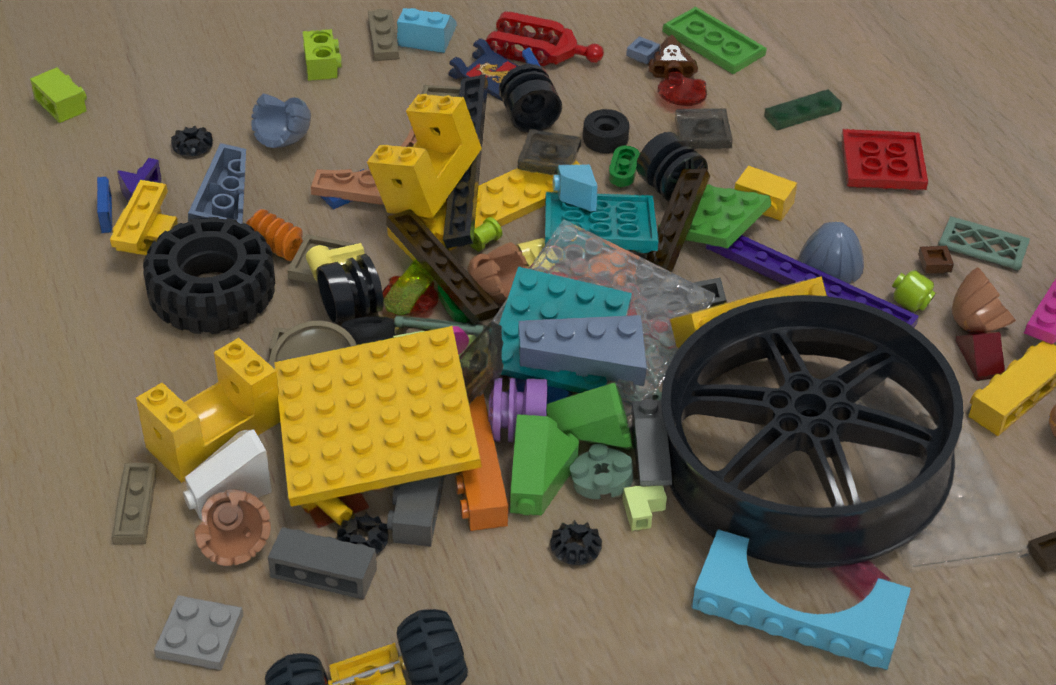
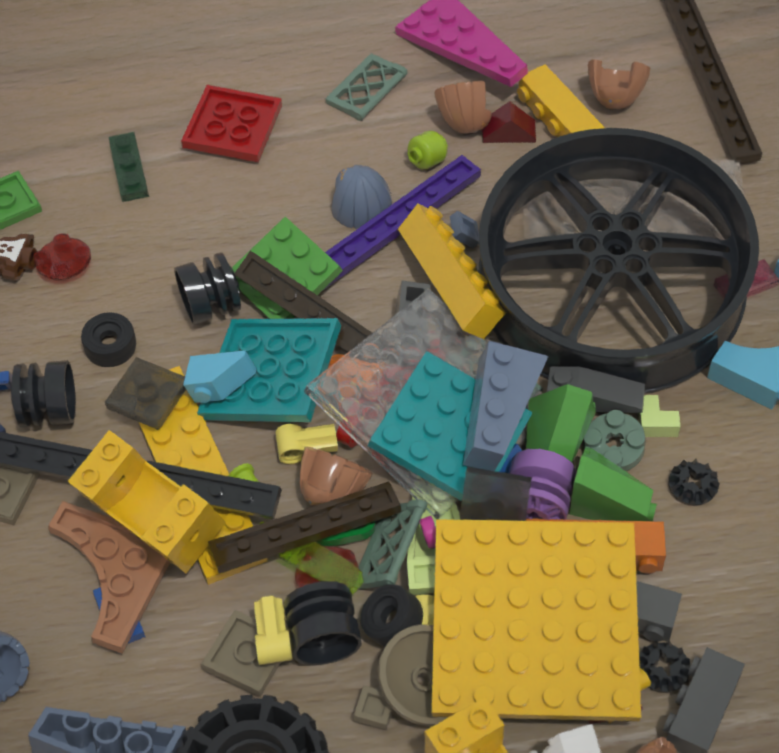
camera: 75 degrees left, 10 degrees up
orange piece [246,209,303,261] -> none
green plate [608,145,640,187] -> none
clear smoke plate [675,108,733,149] -> none
yellow brick [734,165,797,221] -> none
reddish brown plate [918,246,954,273] -> none

